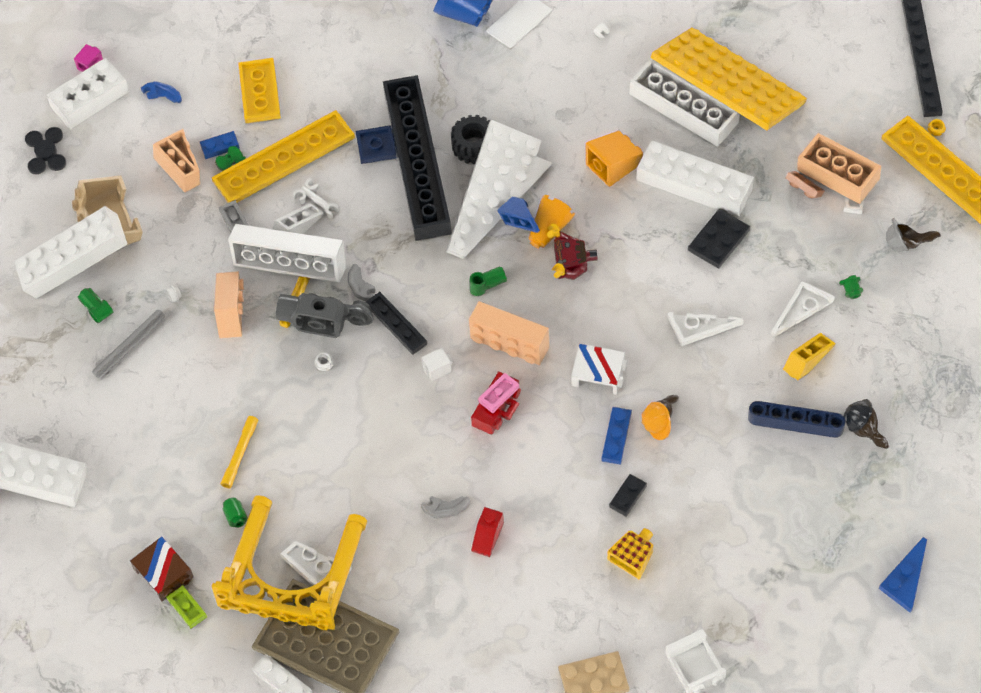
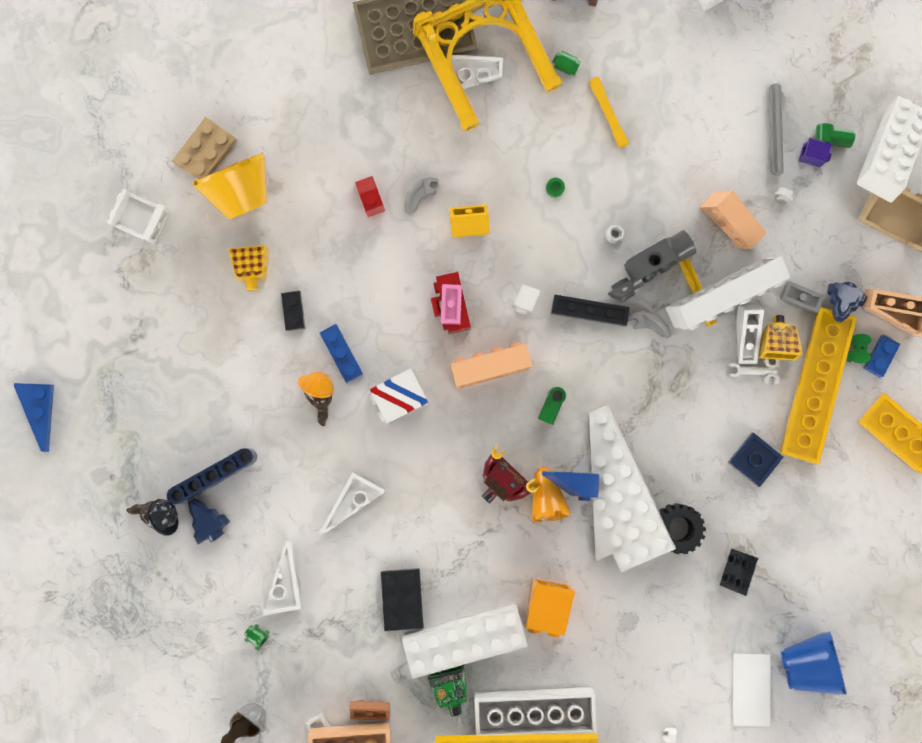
camera: 135 degrees right, 25 degrees up
black brick [383,75,452,241] -> none
yellow slope [783,332,836,380] -> none
none -> dark blue rock [188,498,230,545]
none -> yellow cone [191,152,267,219]
none -> torso [428,665,467,716]
none -> yellow brick [449,204,490,238]
none -> green tile [546,178,565,198]
none -> black hinge [720,548,758,596]
none -> yellow torso [759,315,802,361]
none -> dark purple brick [798,138,832,167]
none -> dark blue rock [827,282,867,323]

